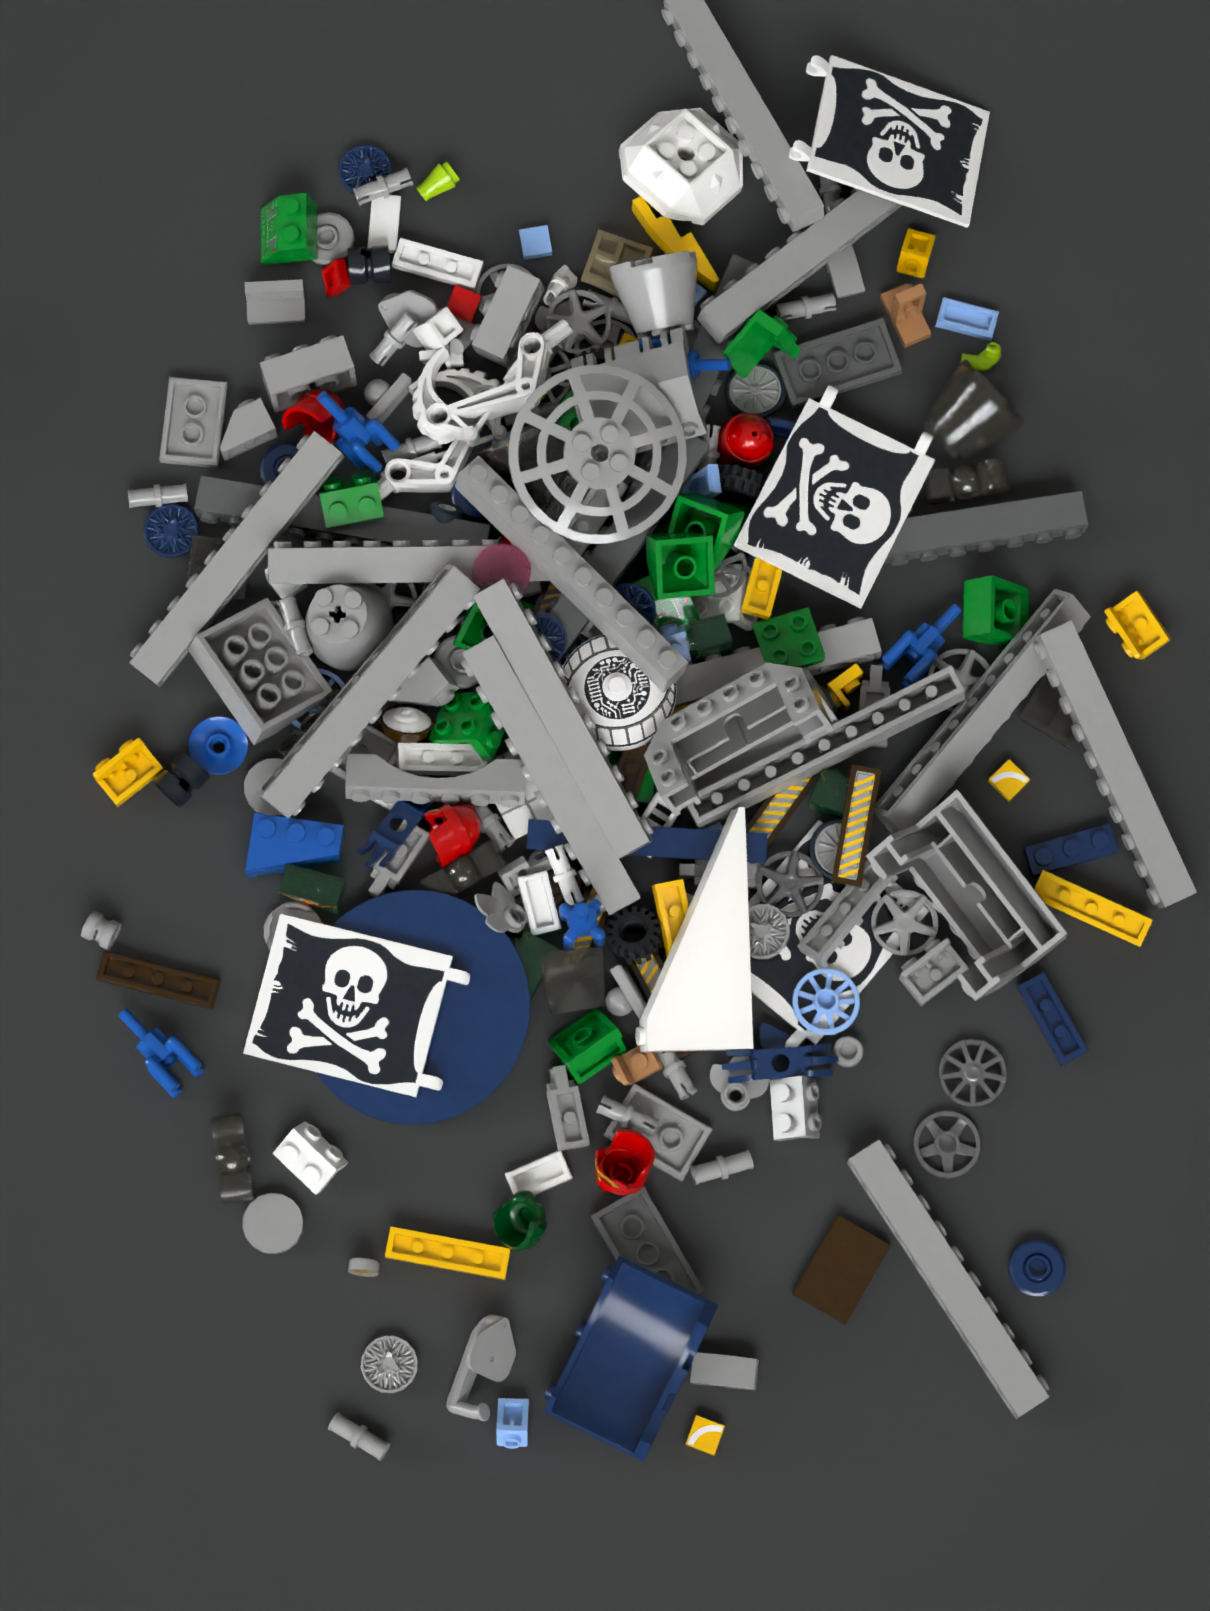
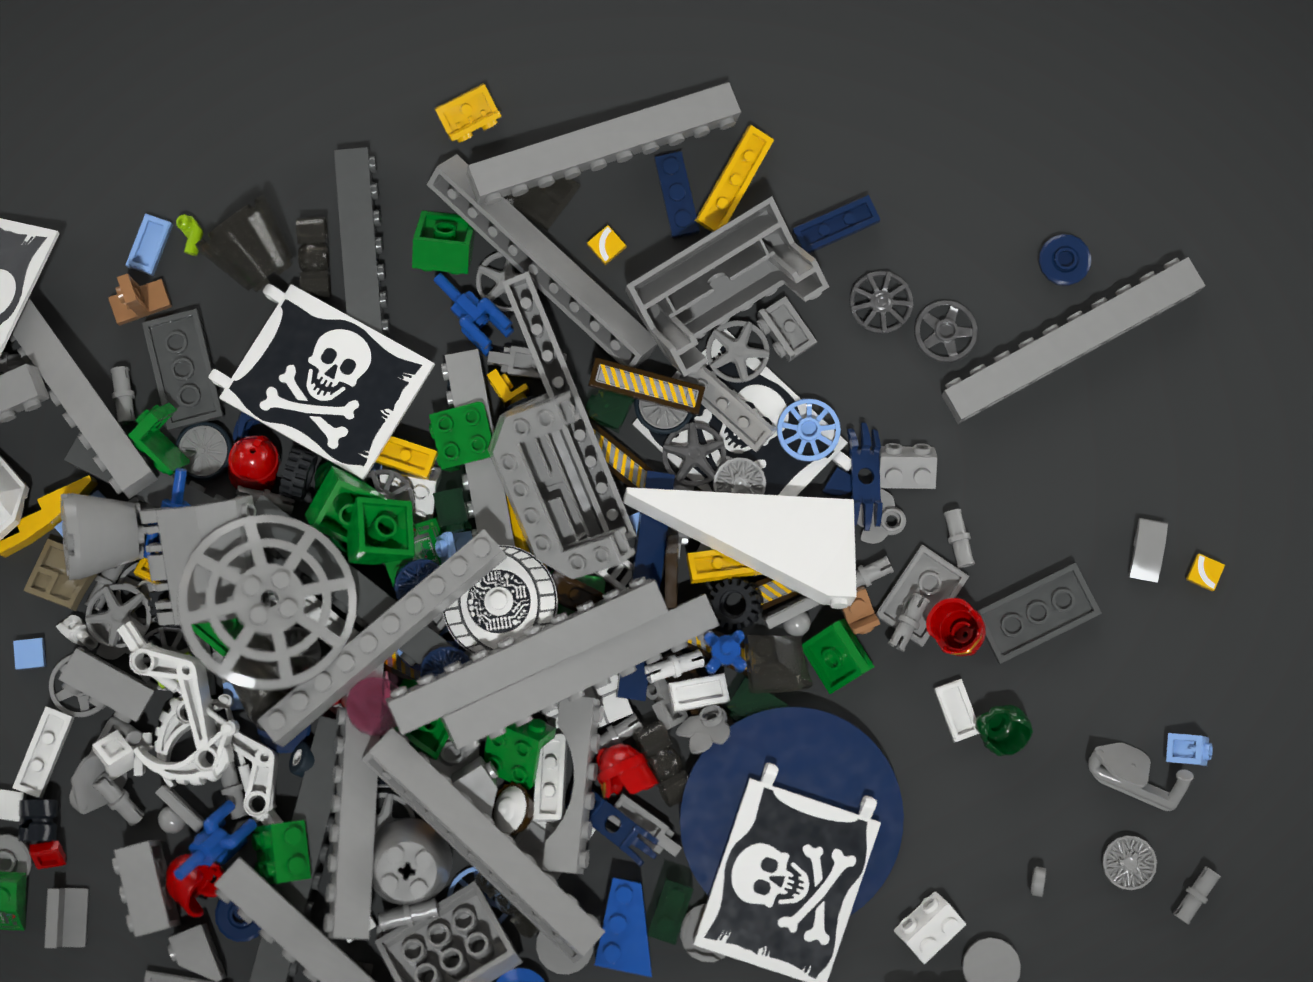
camera: 85 degrees left, 5 degrees up
yellow plate [385,1227,511,1280] -> none
red tile [447,285,483,323] -> none
dark blue panel [544,1256,719,1462] -> none
light grey hinge [546,1065,590,1151] -> none
light blue tile [682,464,722,498] -> none
dark brown tile [792,1215,891,1325] -> none
light grey slope [826,245,865,299] -> none
light grey tile [833,1036,863,1067] -> none
yellow bracket [897,228,936,278] -> none
none -> dark brown tile [665,535,679,608]

